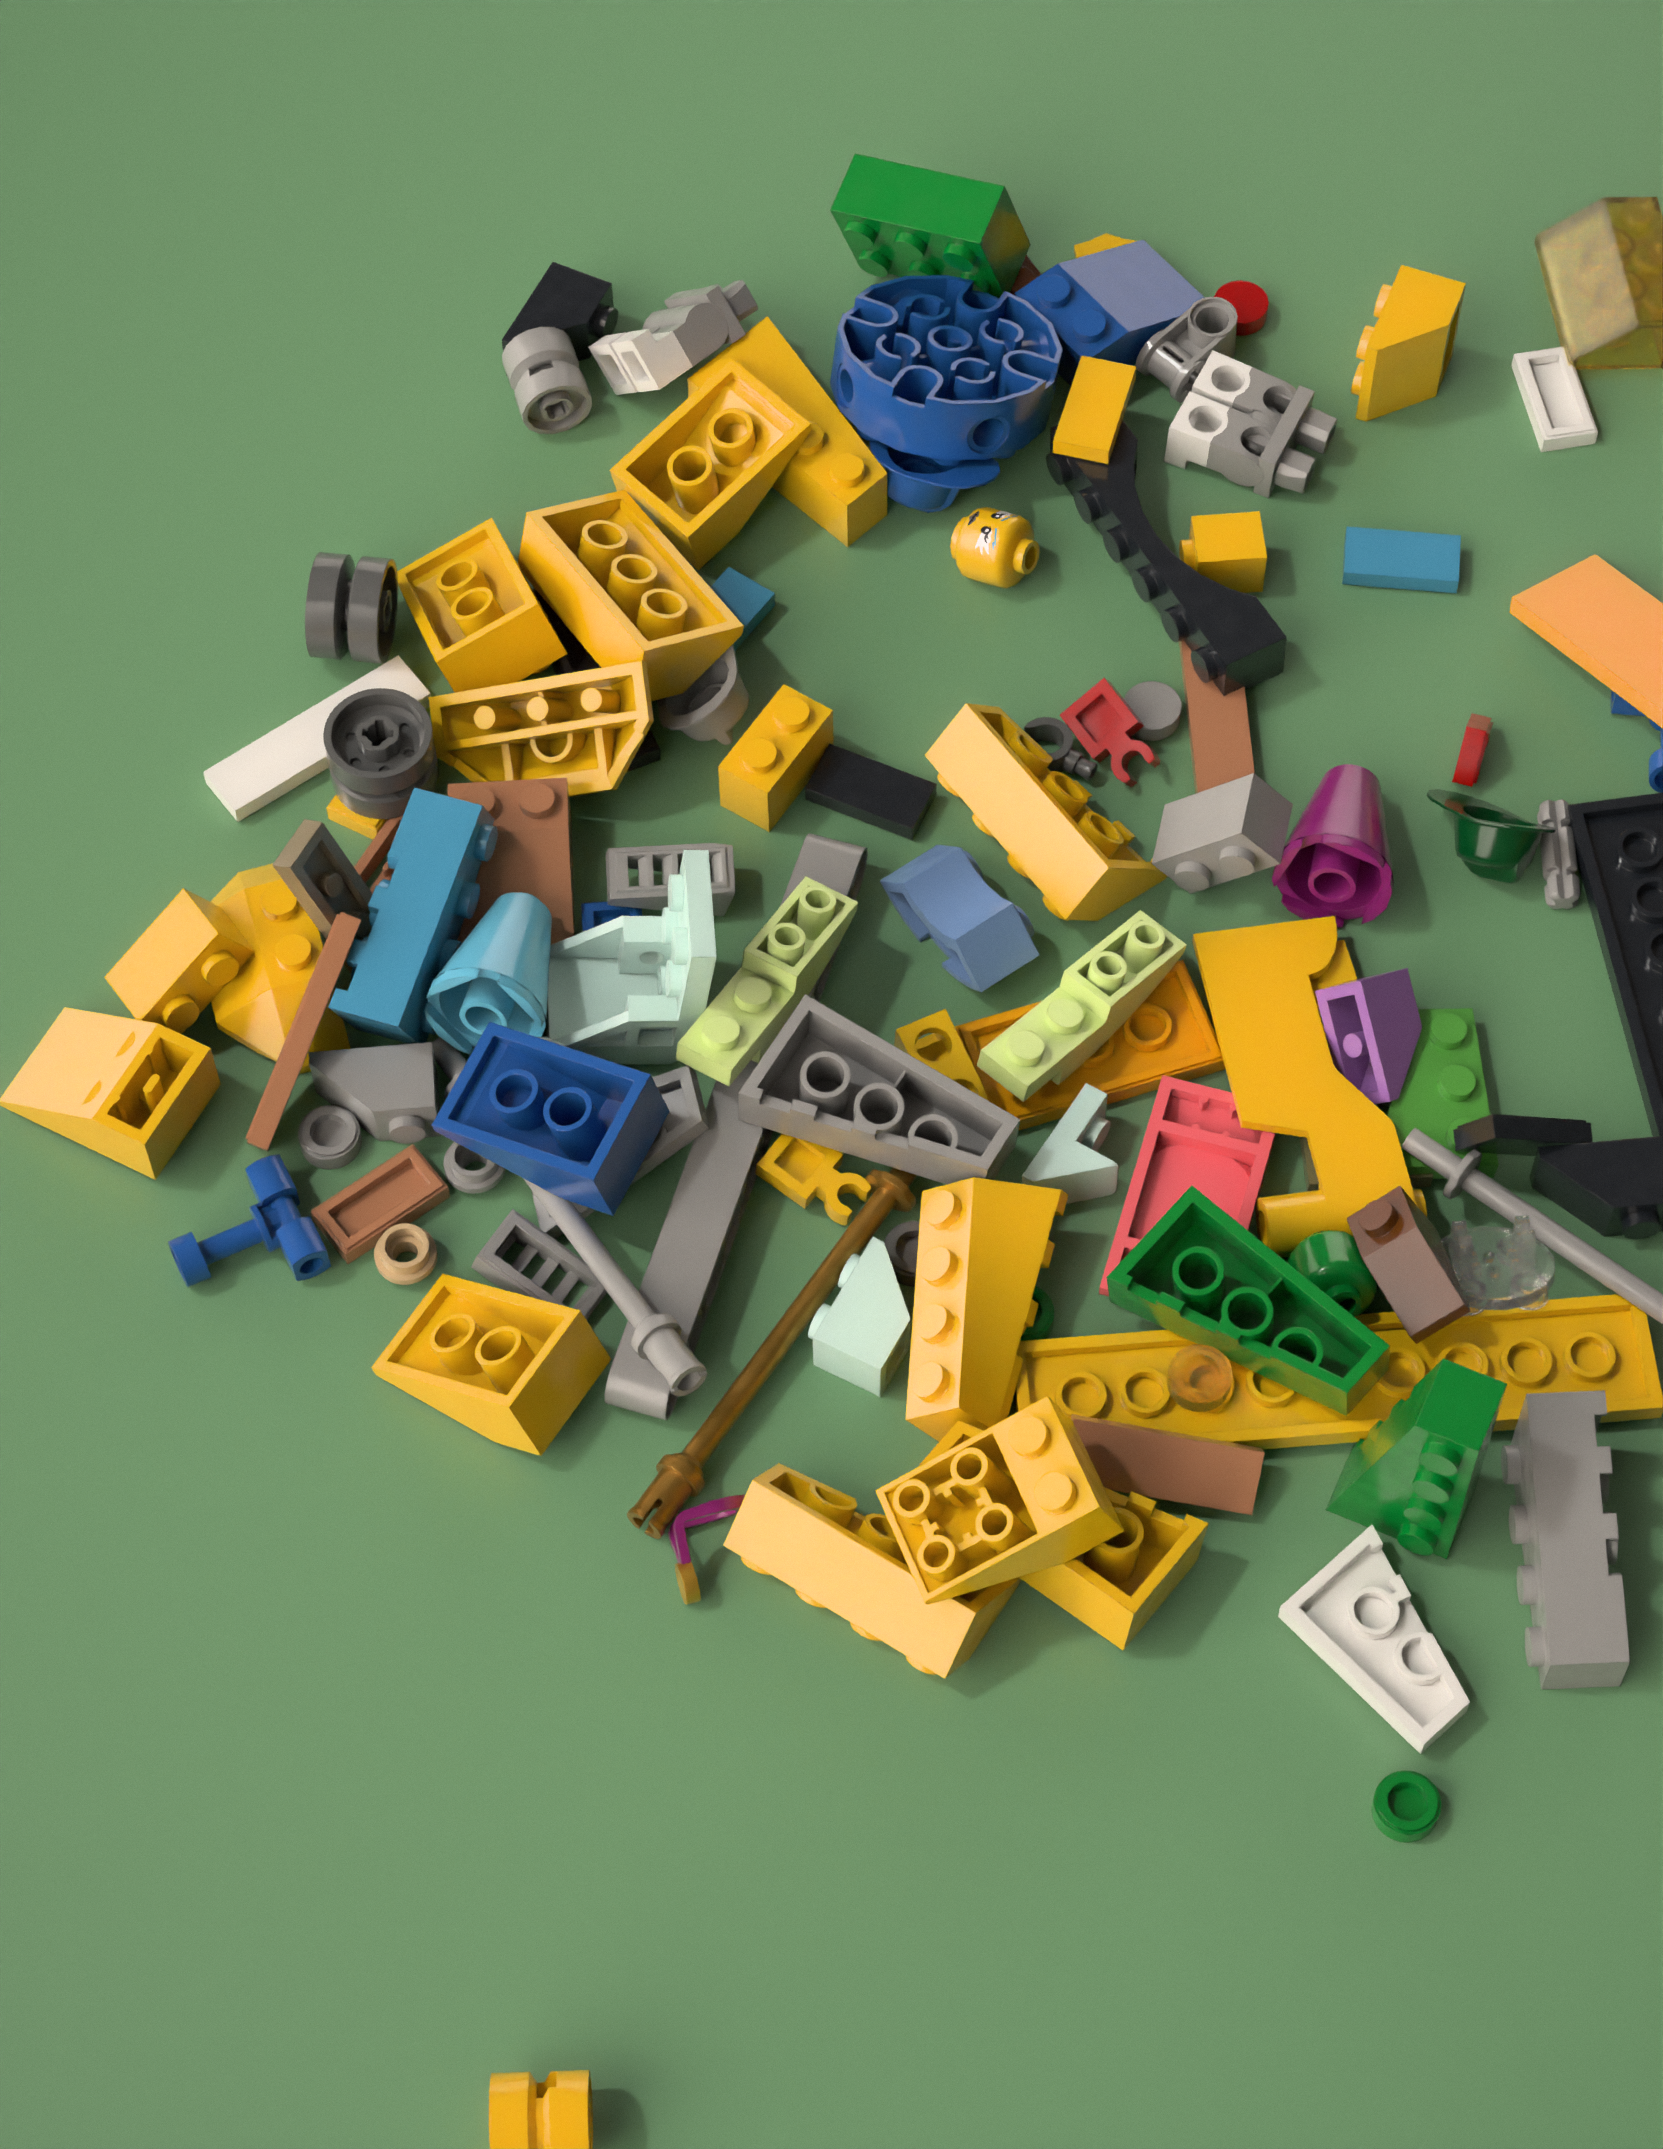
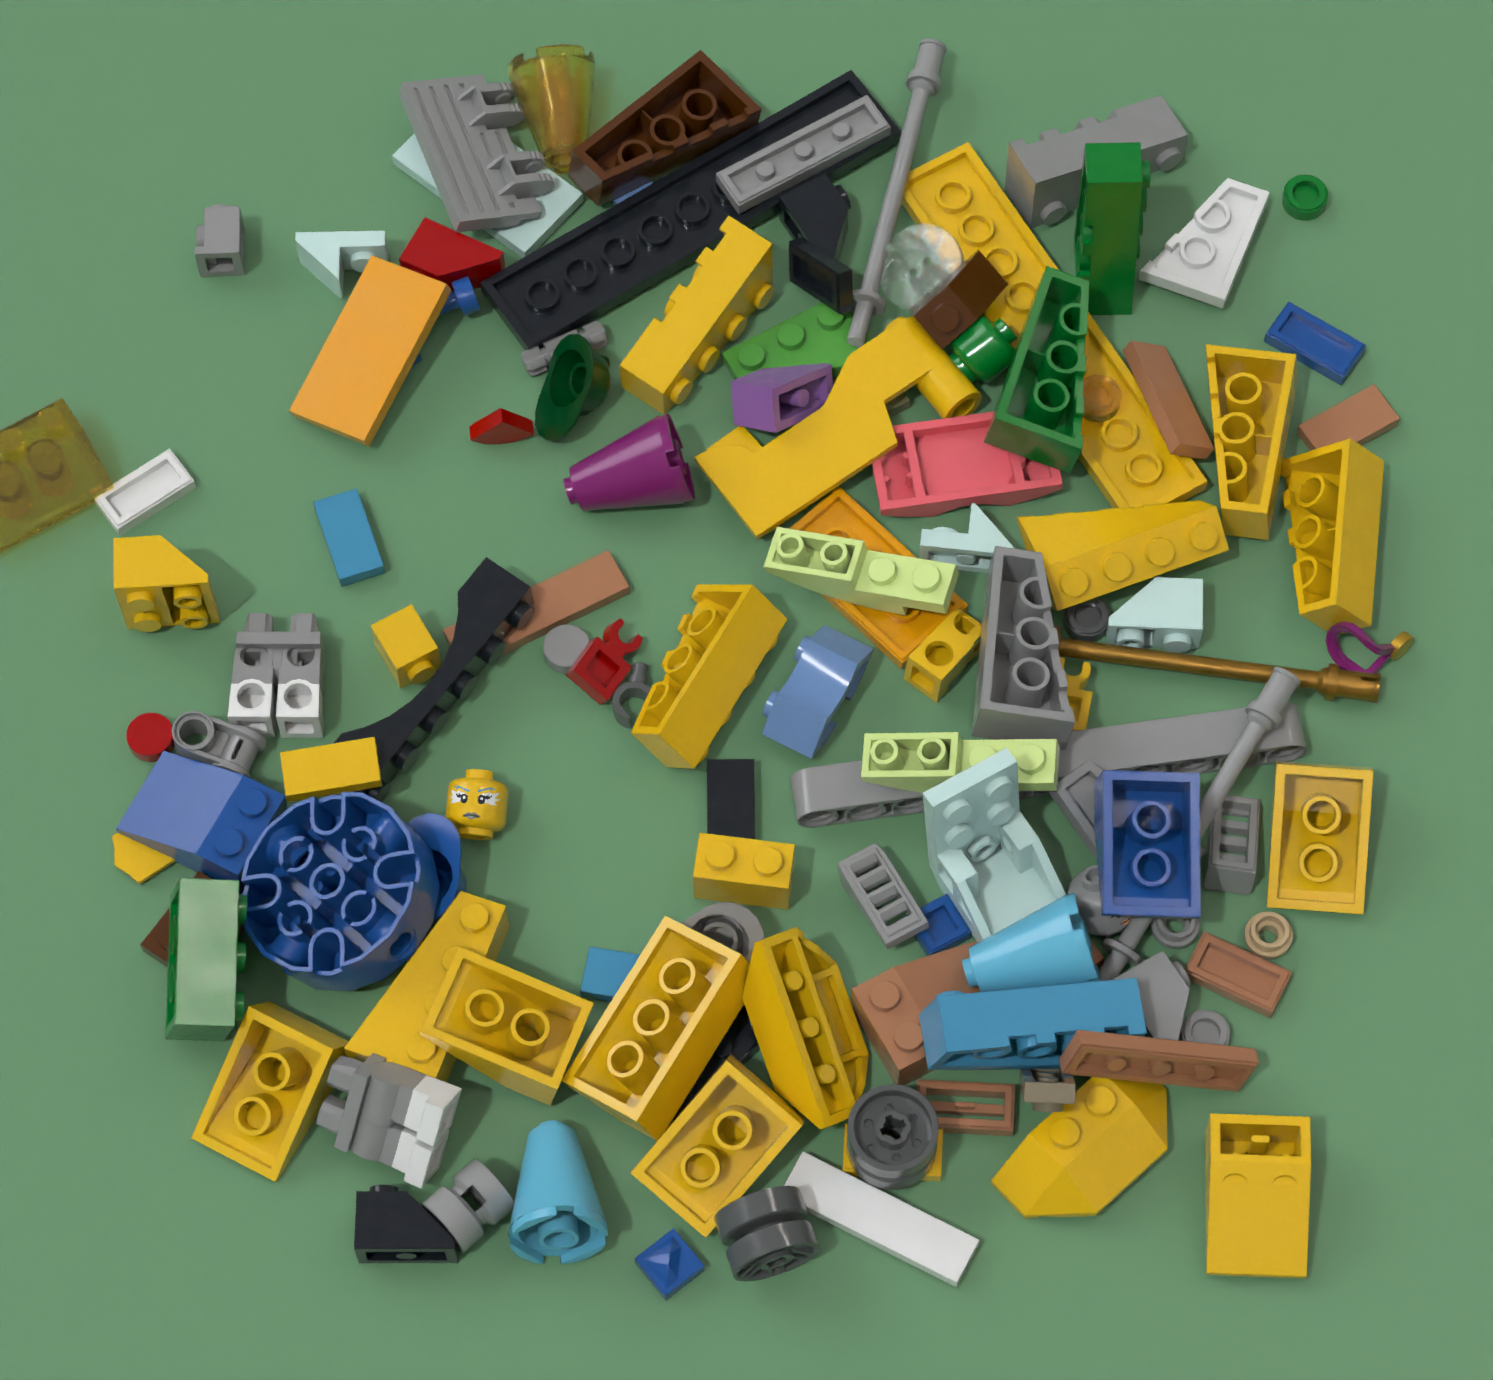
camera: 115 degrees left, 5 degrees up
yellow brick [104,888,255,1034] -> none
blue bar [168,1154,331,1288] -> none
yellow slope [875,1396,1124,1605] -> none
light grey brick [1152,773,1293,894] -> none
none -> yellow slope [191,1001,349,1182]
none -> medium azure cone [508,1120,608,1264]
none -> yellow wedge [620,216,774,415]
none -> blue tile [634,1228,705,1301]
none -> blue tile [1264,301,1366,385]
none -> nougat tile [1297,384,1400,451]

